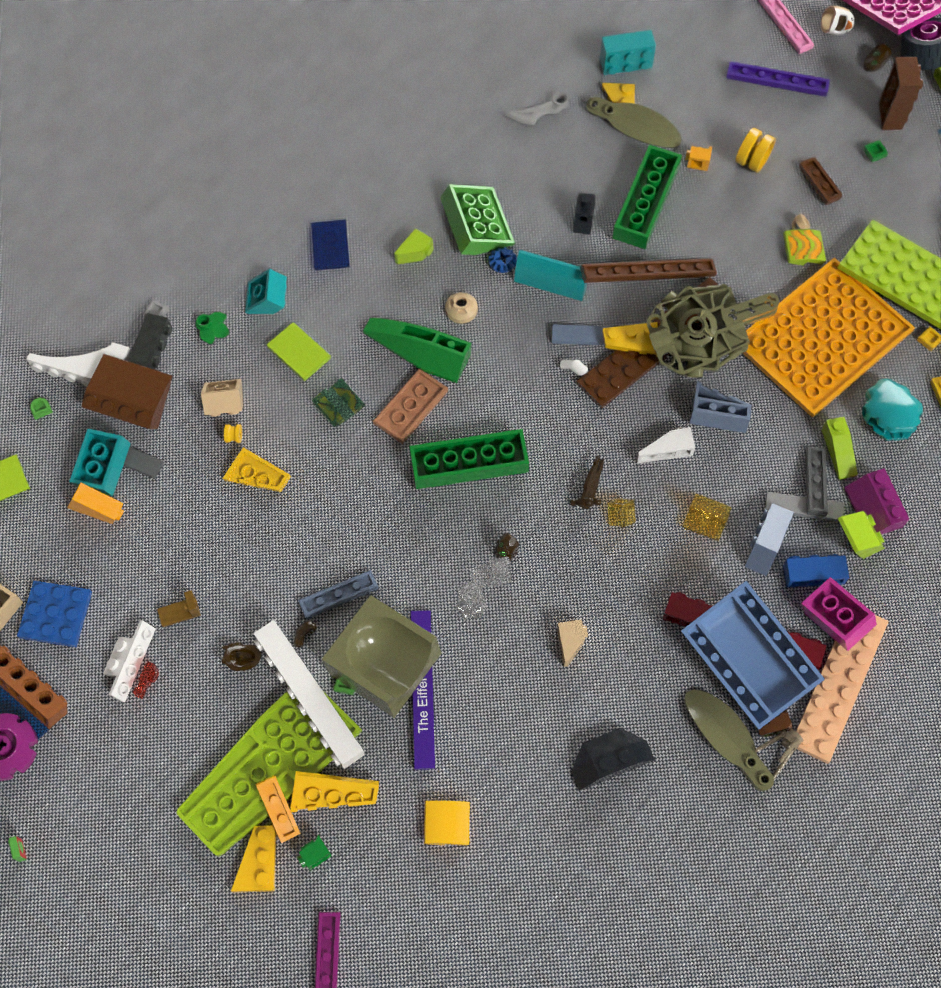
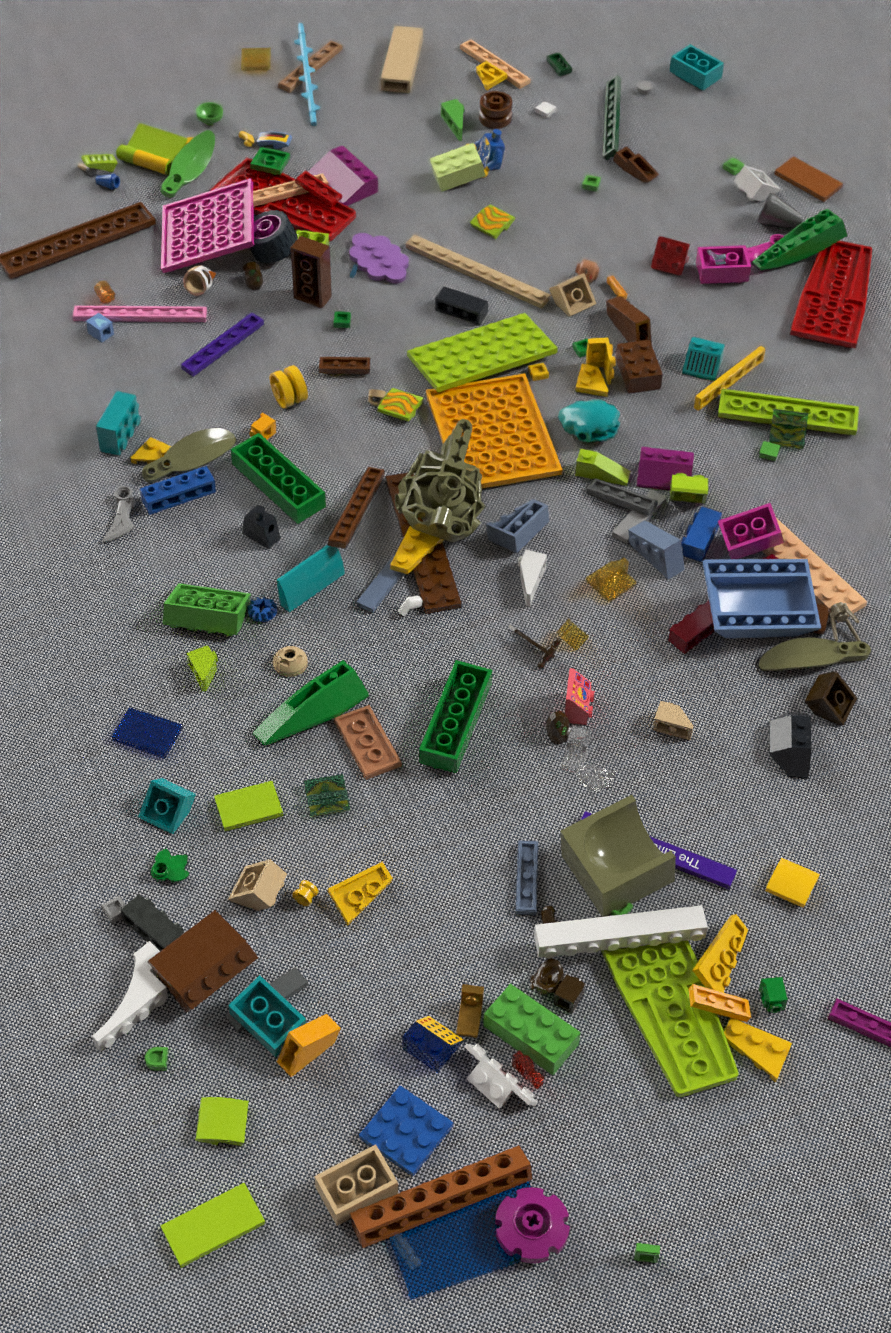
camera: 65 degrees left, 15 degrees down
none -> blue brick [140,466,216,515]
none -> clear blue slope [402,1016,464,1073]
none -> bright green brick [483,984,581,1075]
none -> dark brown brick [553,974,586,1014]
none -> coral slope [565,668,595,725]
none -> dark brown slope [804,671,857,726]

